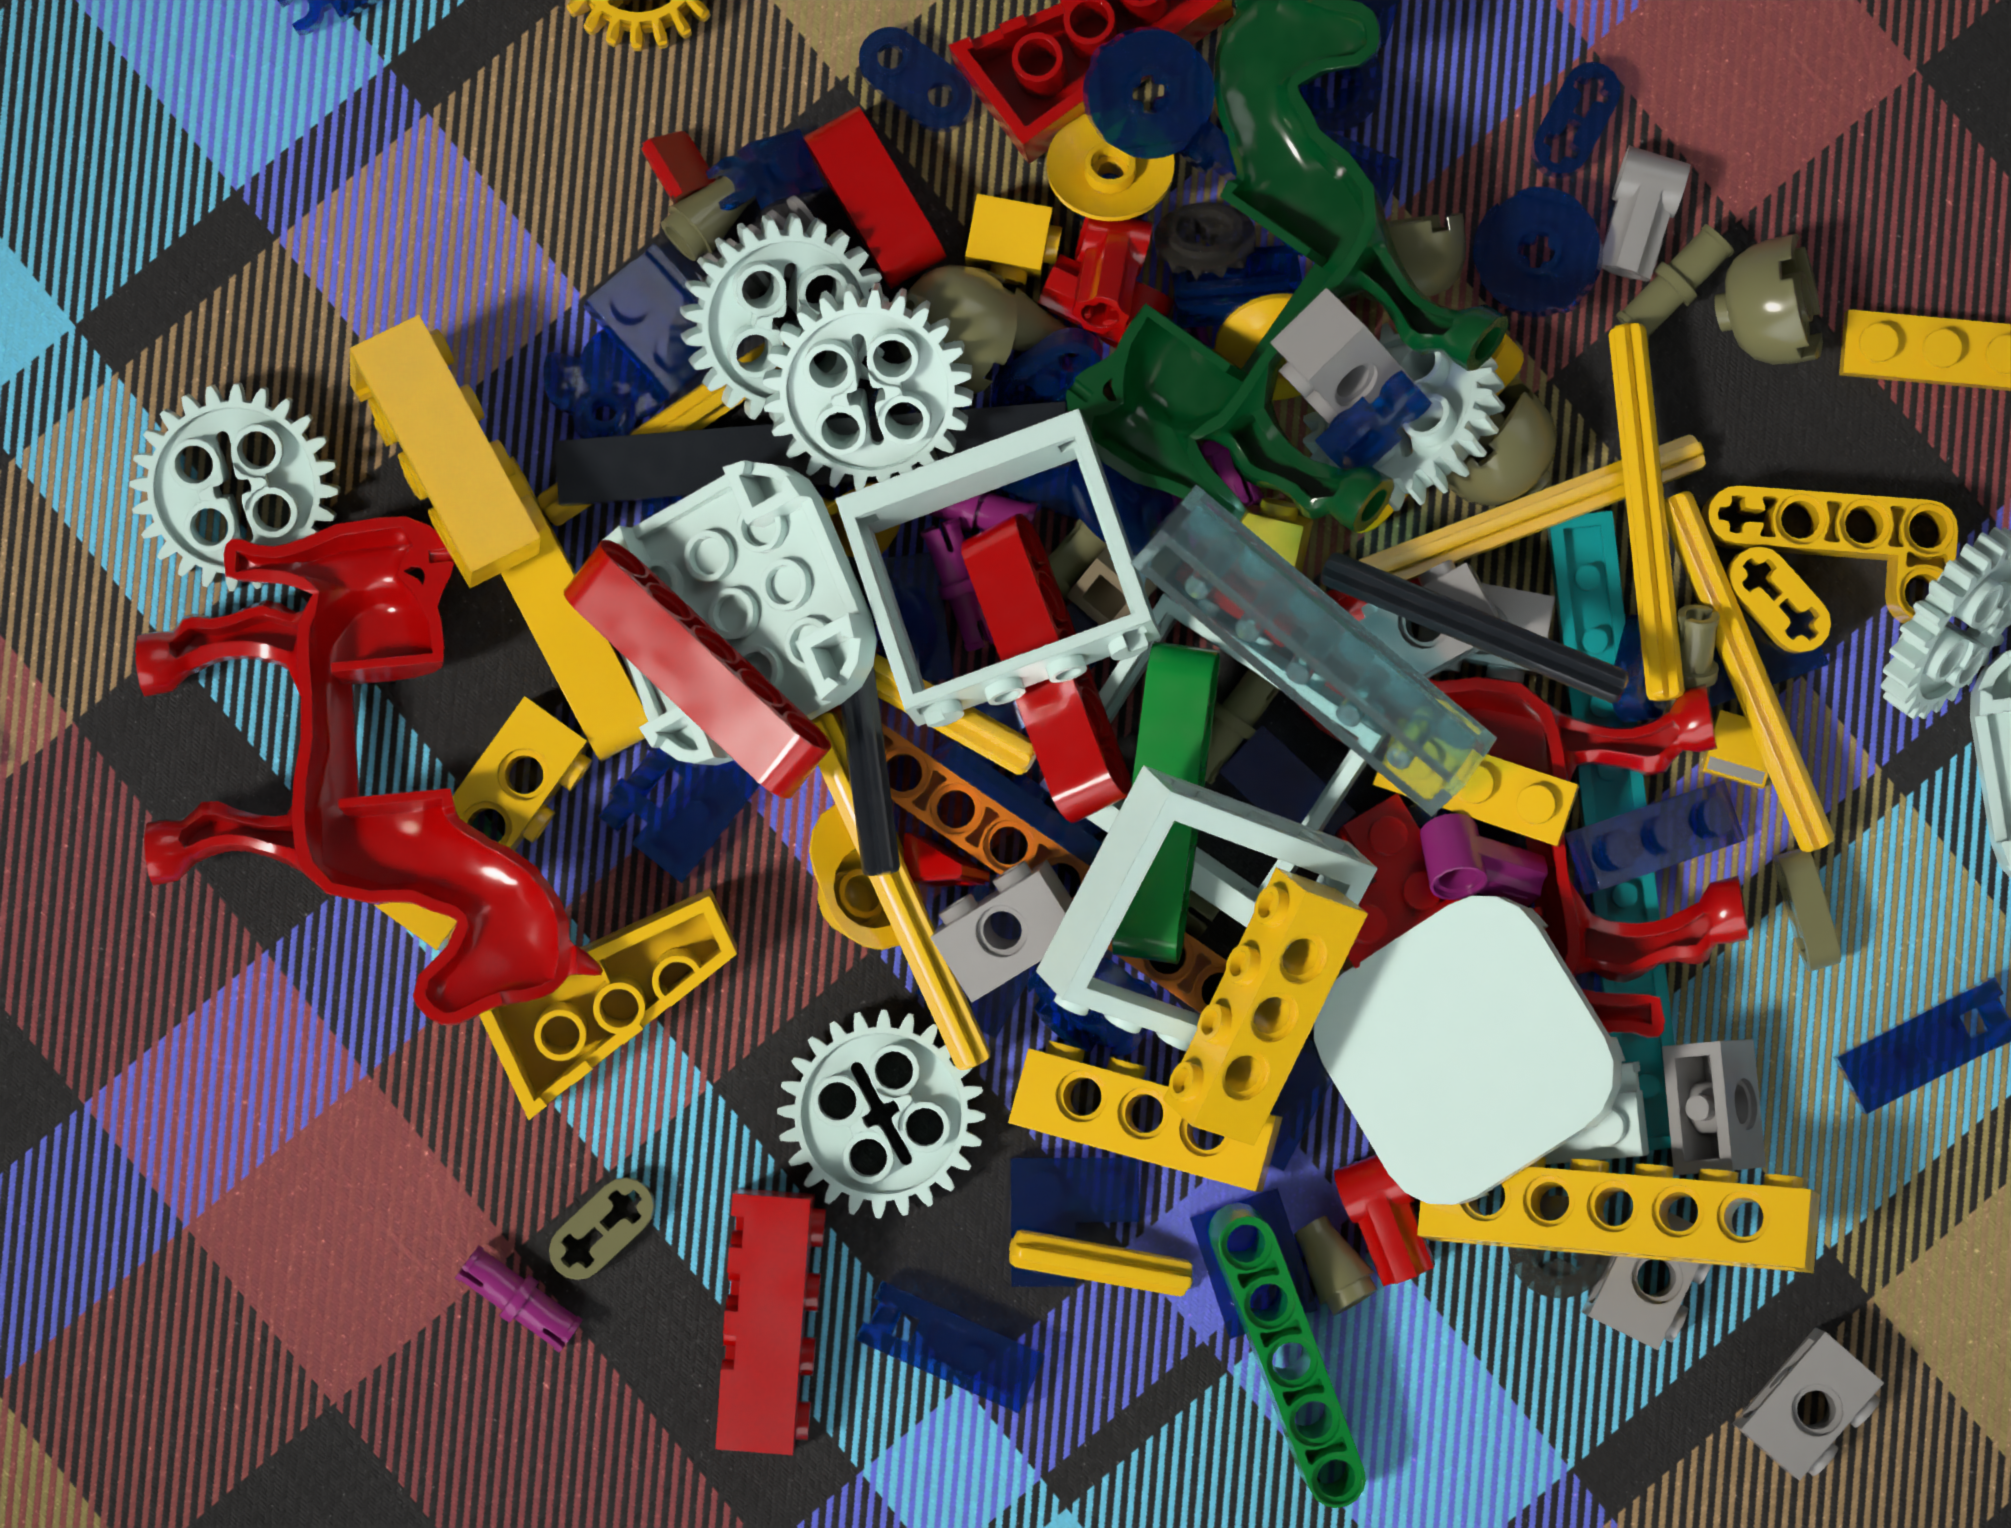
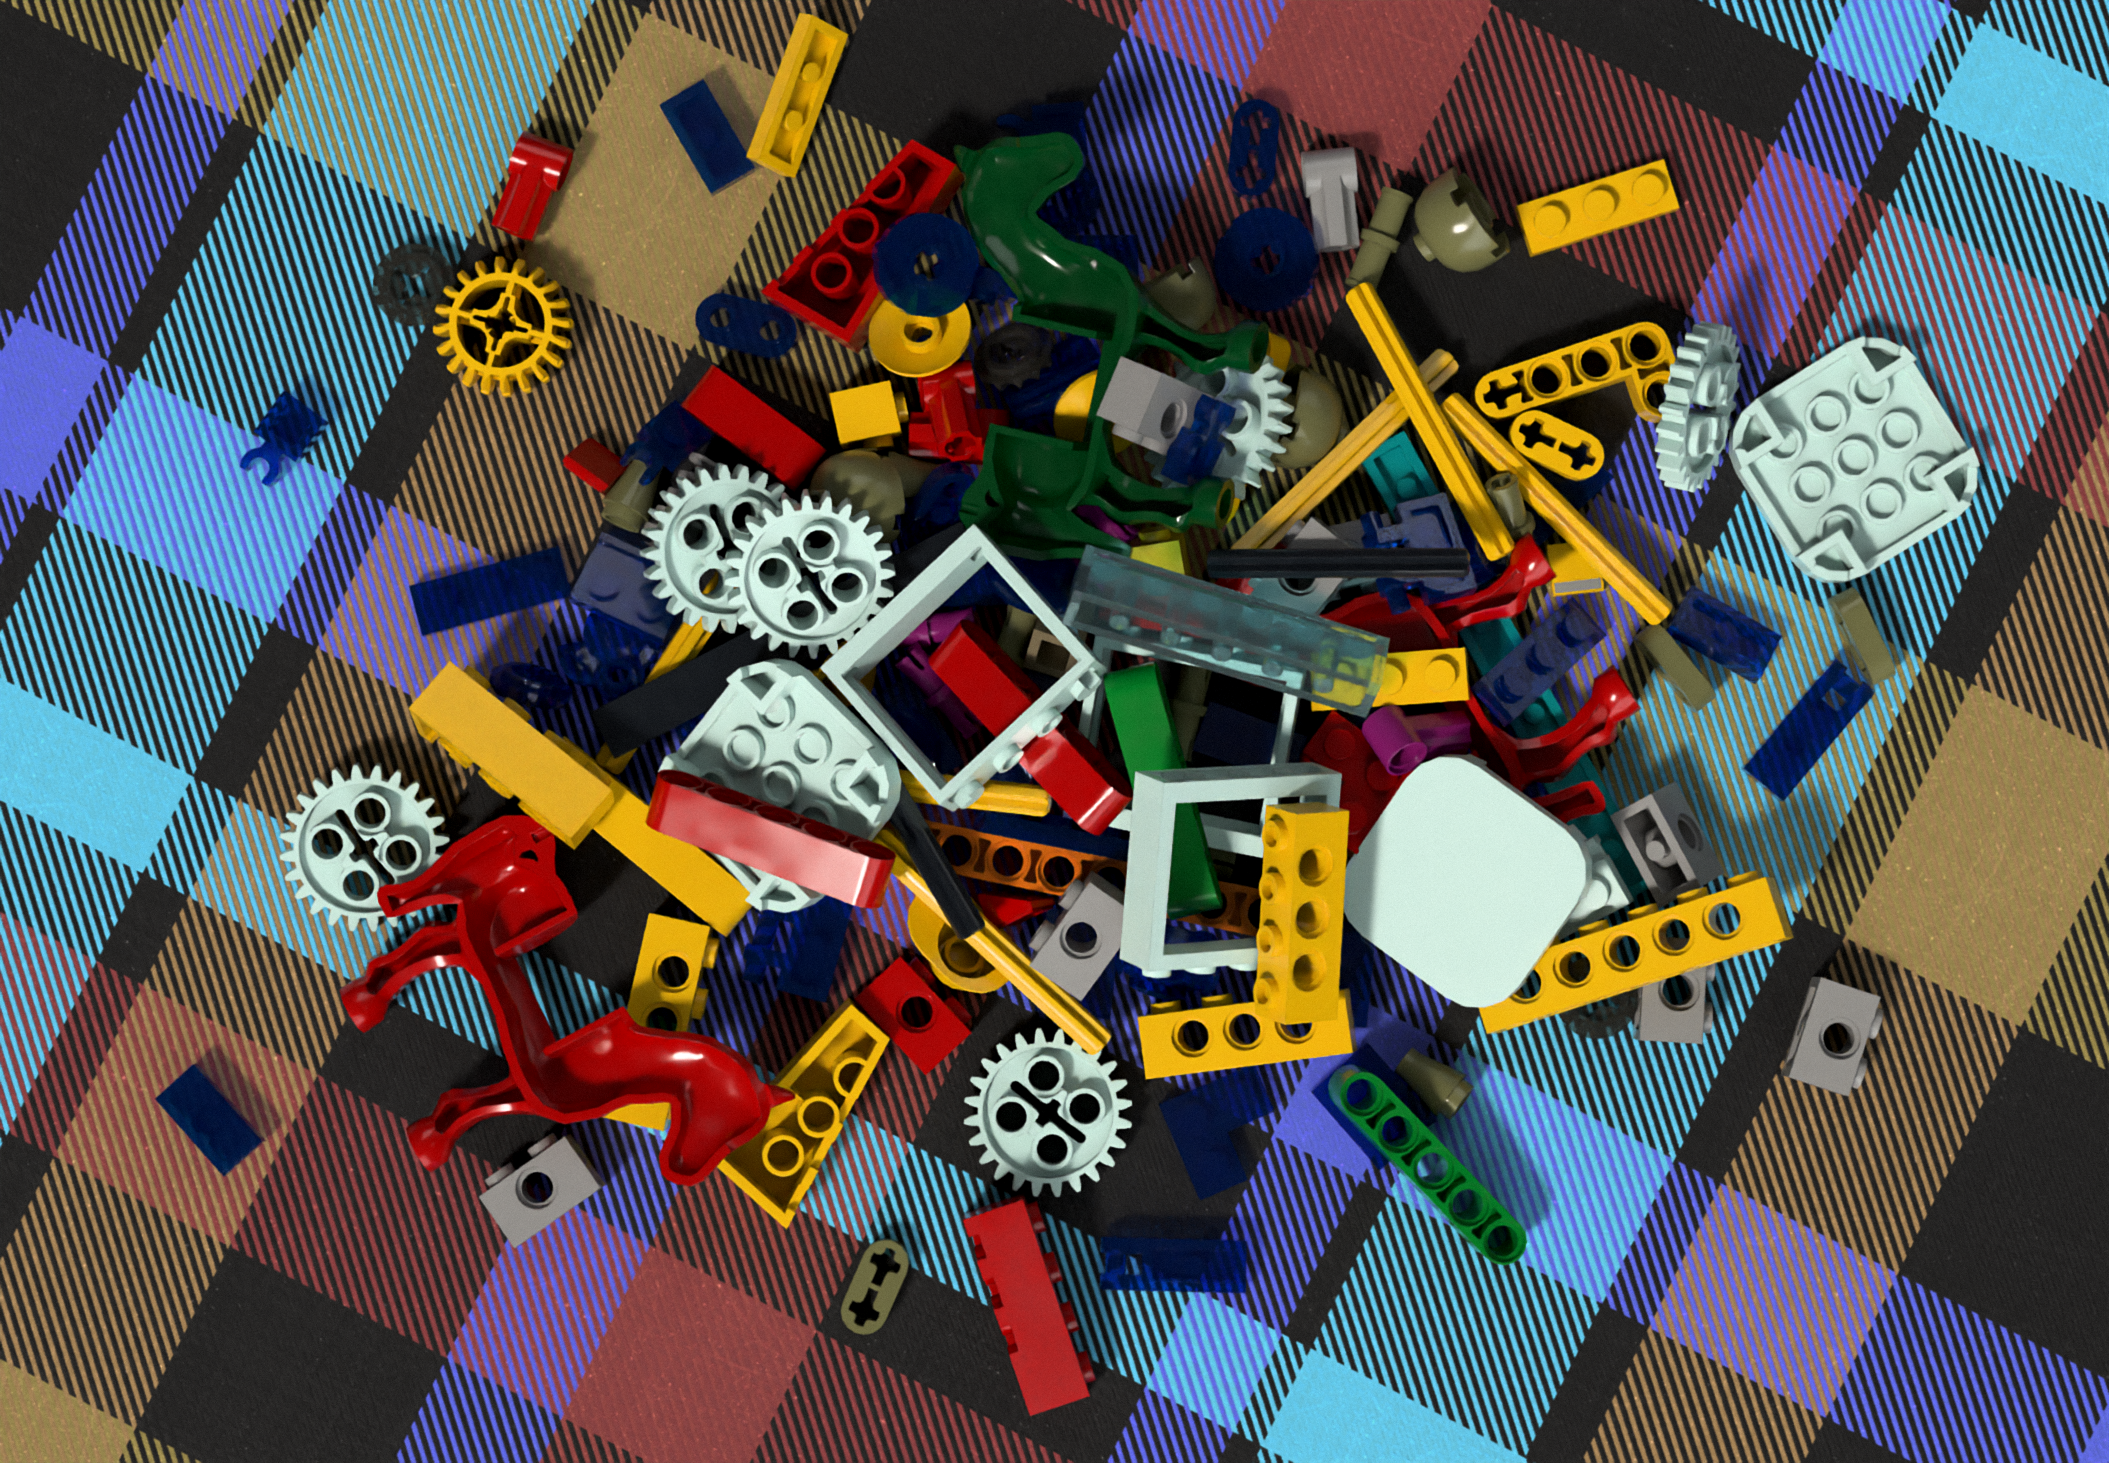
camera: 20 degrees left, 0 degrees up
magenta pin [455,1245,583,1353] -> none
yellow axle [1009,1229,1193,1297] -> none
red piece [1334,1154,1435,1286] -> none
none -> clear blue plate [409,546,574,637]
none -> light grey brick [479,1133,606,1248]
none -> clear blue gear [489,662,572,711]
none -> red brick [855,956,972,1075]
none -> clear blue plate [1359,492,1478,615]
none -> clear blue plate [1666,585,1782,684]

